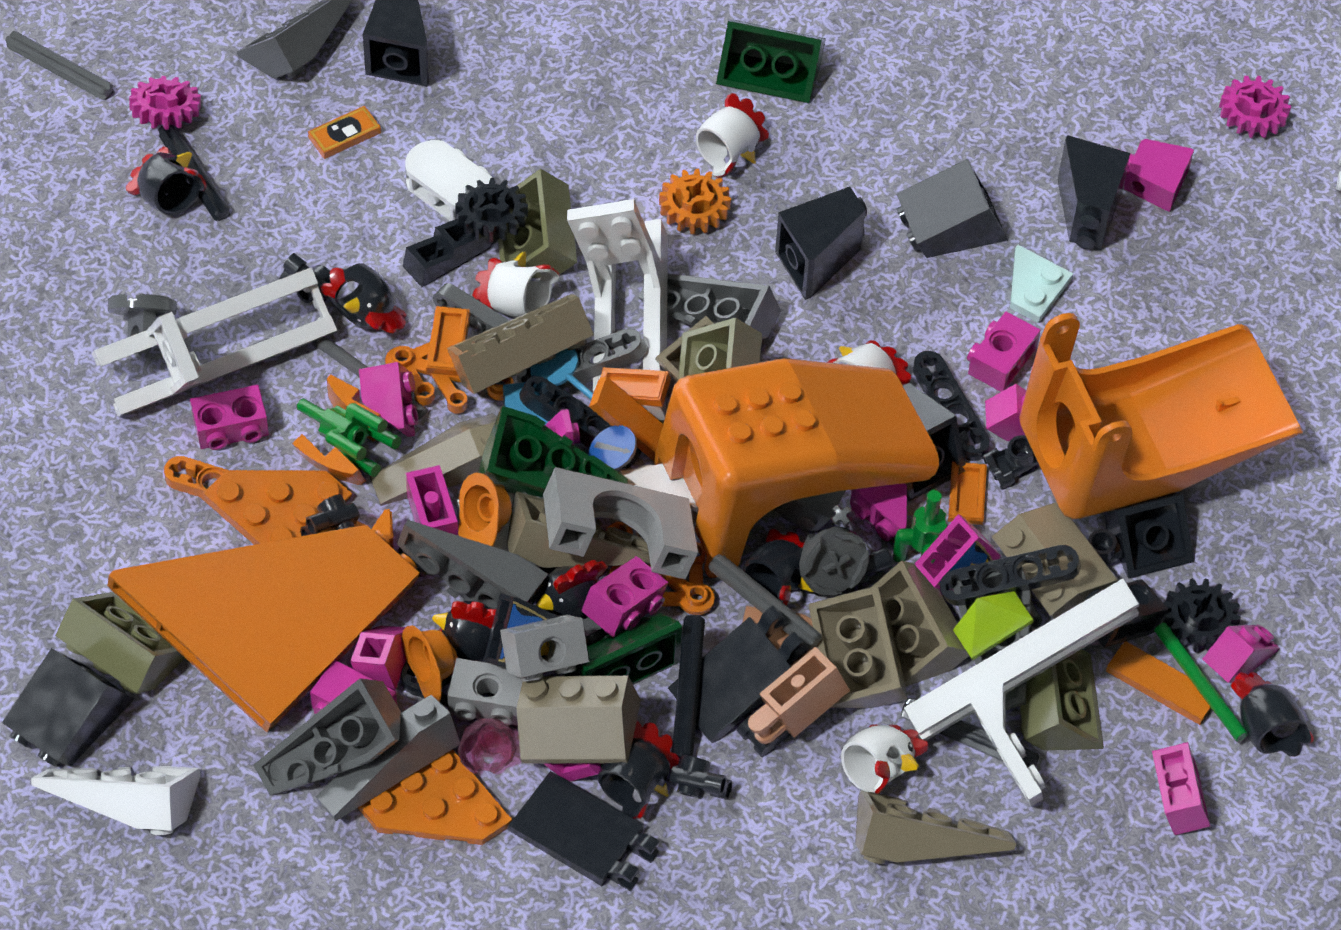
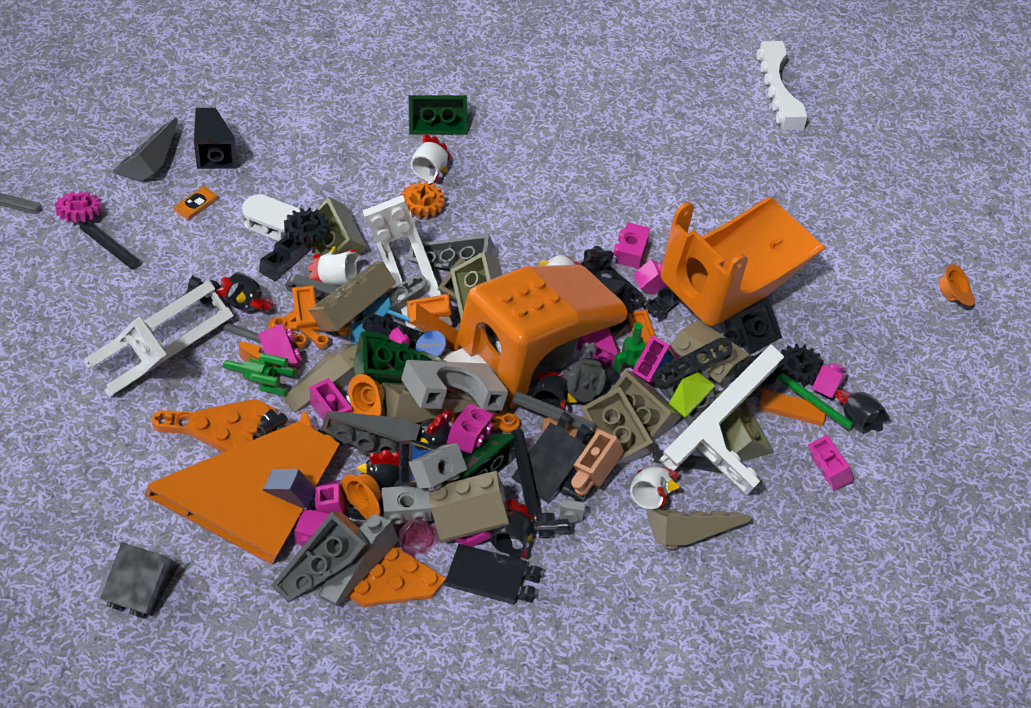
camera: 20 degrees left, 5 degrees down
white wedge [31,766,200,835] -> none
olive slope [55,592,185,694] -> none
dark grey tile [108,294,177,353] -> none
black piece [126,146,207,215] -> none
dark pink brick [190,385,269,450] -> none
orange slope [292,434,366,485] -> none
black slope [775,186,867,300] -> none
slope [896,159,1009,258] -> none
light aqua wing [1010,245,1073,323] -> none
black slope [1057,135,1131,251] -> none
dark pink torso [1118,139,1194,212] -> none
dark pink gear [1219,75,1291,138] -> none
none -> slope [263,469,316,510]
none -> light grey plate [559,499,585,523]
none -> black plate [580,246,614,272]

